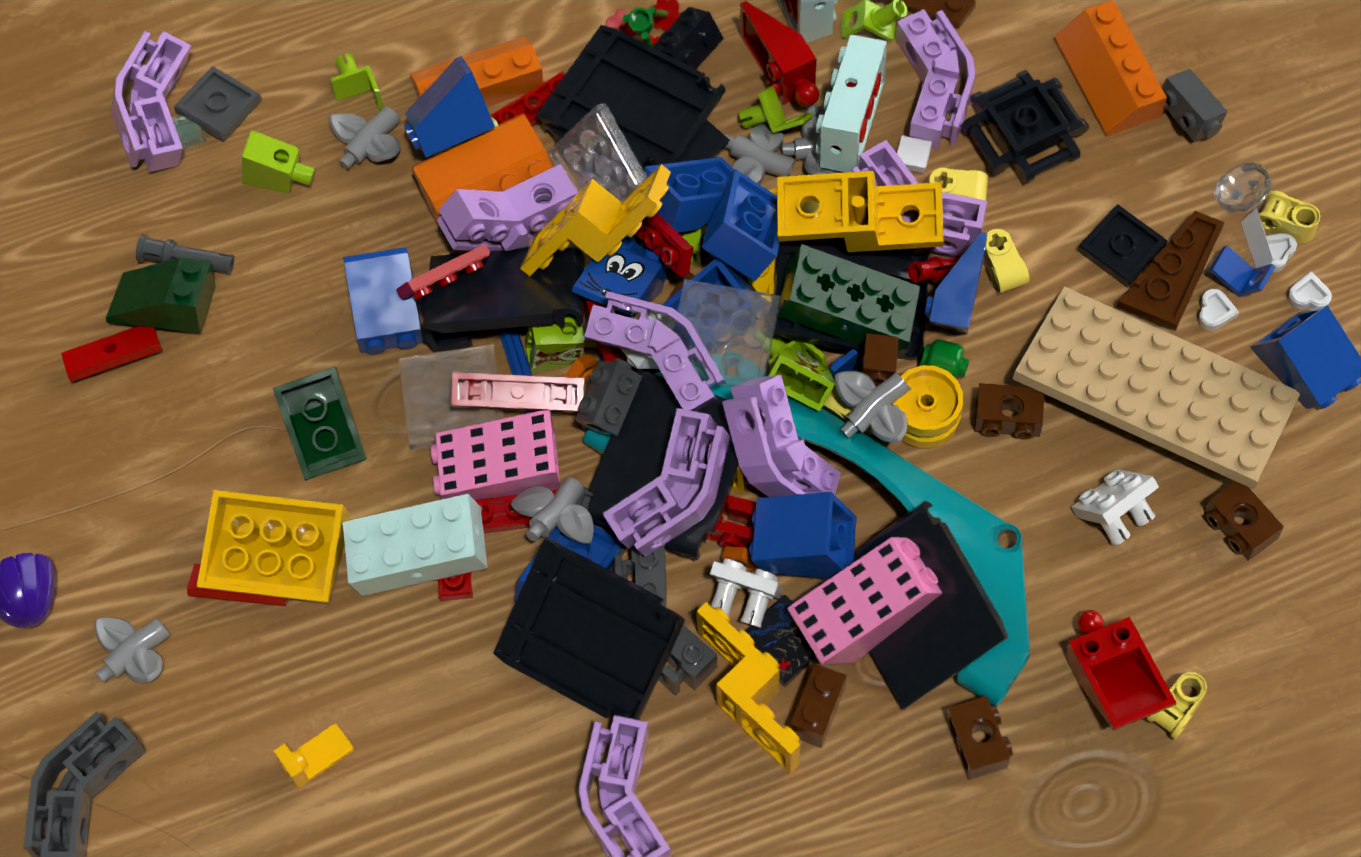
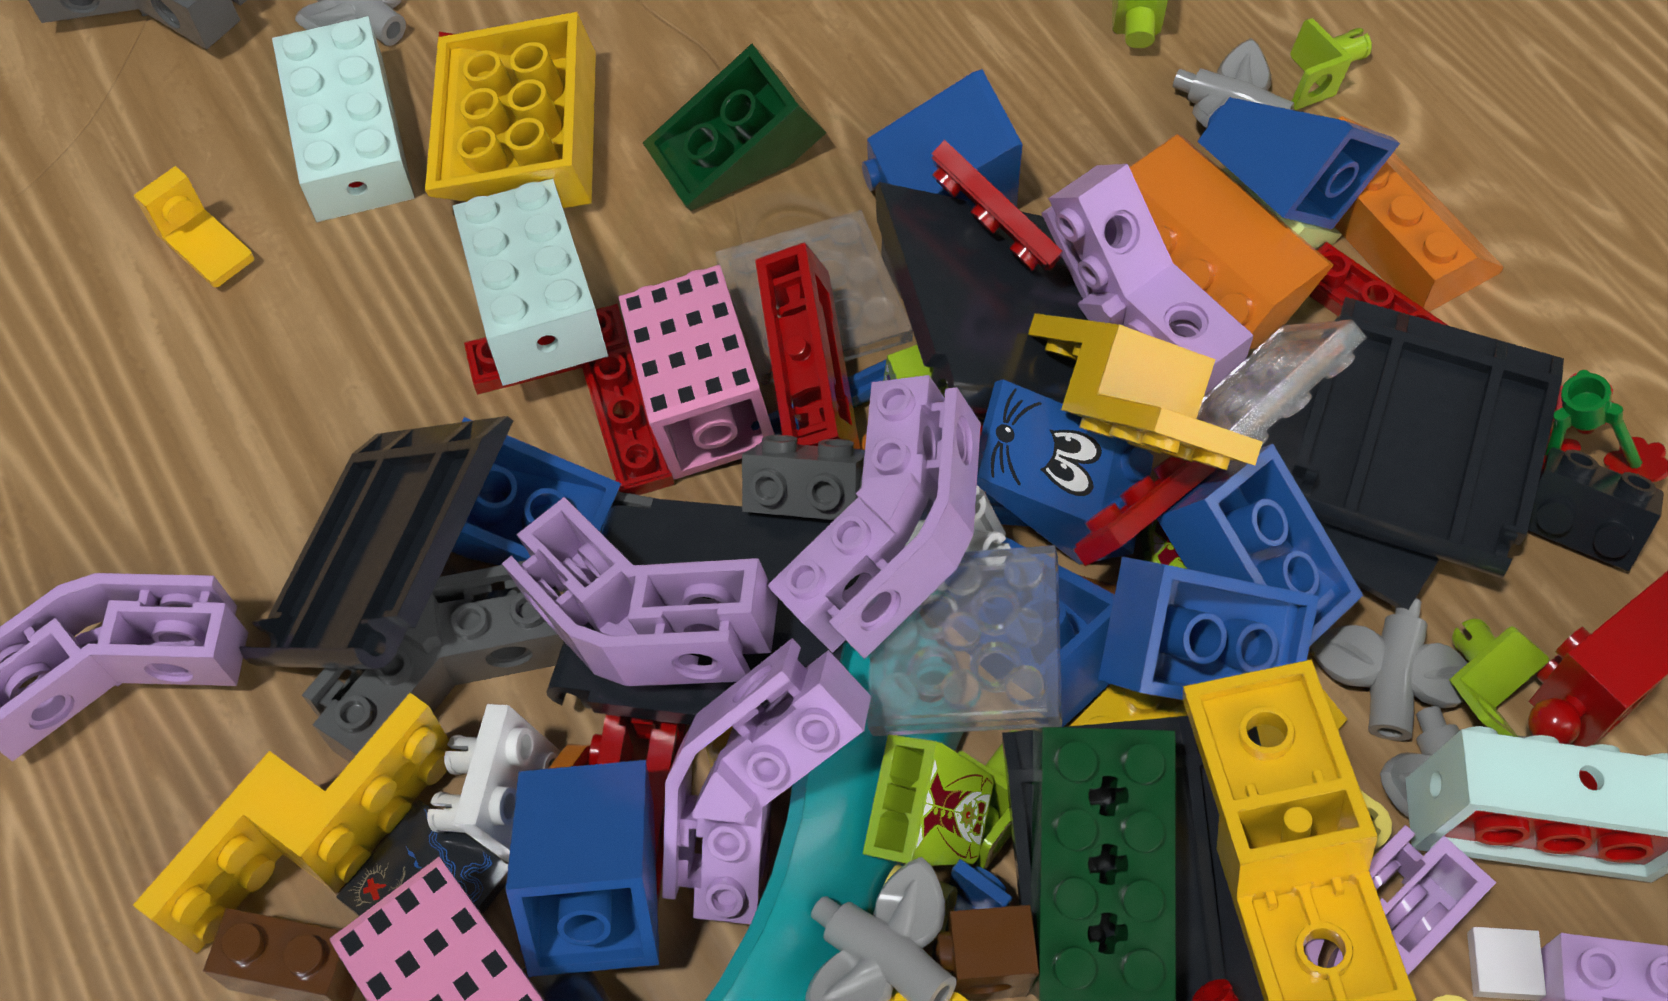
camera: 80 degrees right, 5 degrees down
light grey plant [511,477,594,545] -> none
none -> light aqua brick [272,16,415,222]

